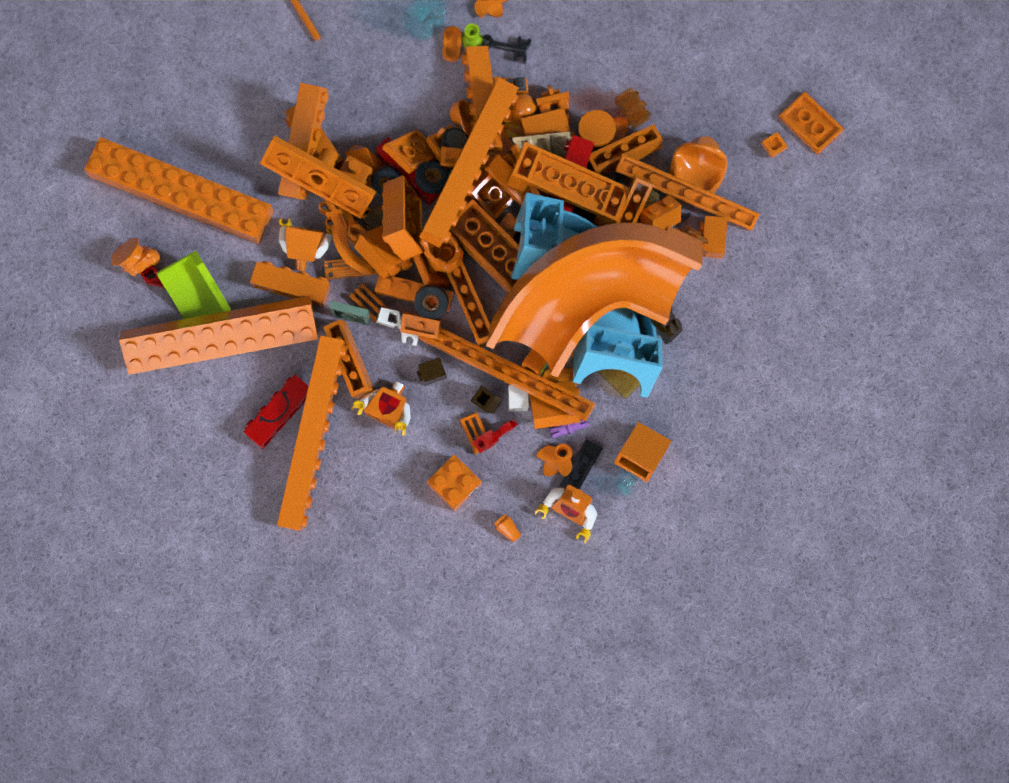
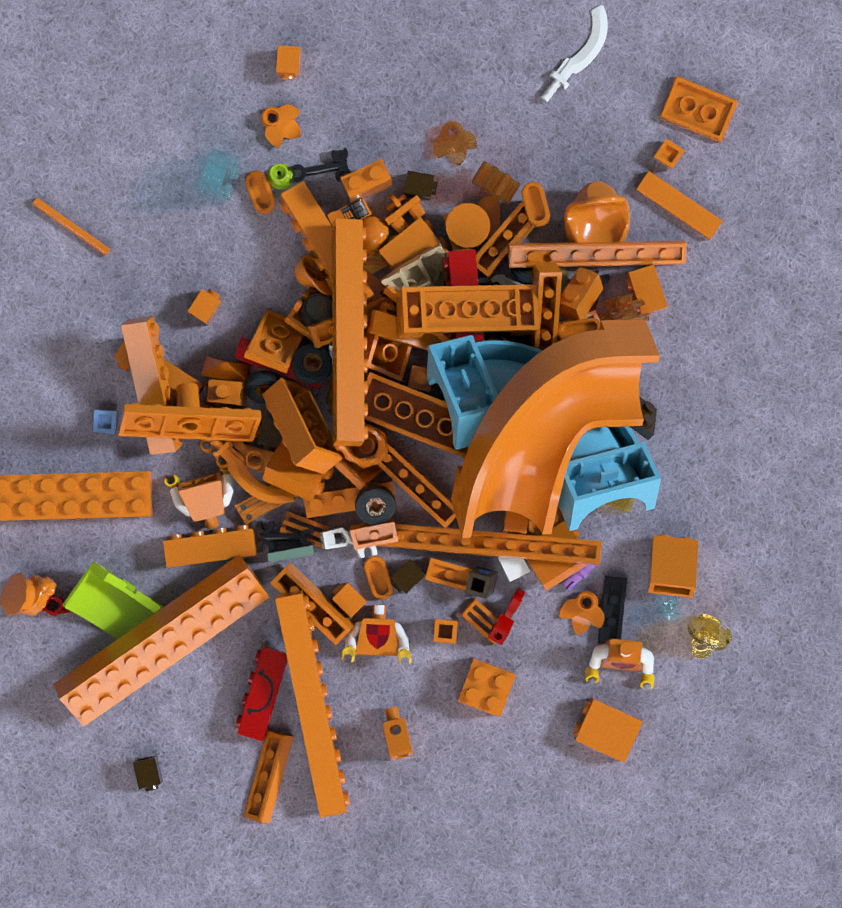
camera: 25 degrees left, 10 degrees up
orange cone [494,514,521,543] -> none
none -> medium blue plate [93,410,118,434]
none -> dark brown brick [133,756,163,792]
none -> orange brick [187,289,222,325]
none -> orange slope [244,729,294,823]
none -> black bar [256,521,314,553]
none -> orange brick [332,583,367,618]
none -> orange brick [341,159,392,204]
none -> orange tile [364,556,393,600]
none -> orange torso [382,706,414,761]
none -> dark brown brick [404,170,438,200]
none -> orange plate [425,558,472,591]
none -> clear orange plate [433,121,477,166]
none -> orange brick [433,618,458,644]
none -> orange tile [521,182,550,227]
none -> white sword [541,4,608,102]
none -> orange brick [572,698,643,763]
none -> orange tile [636,171,723,240]
none -> clear yellow tile [687,614,732,659]

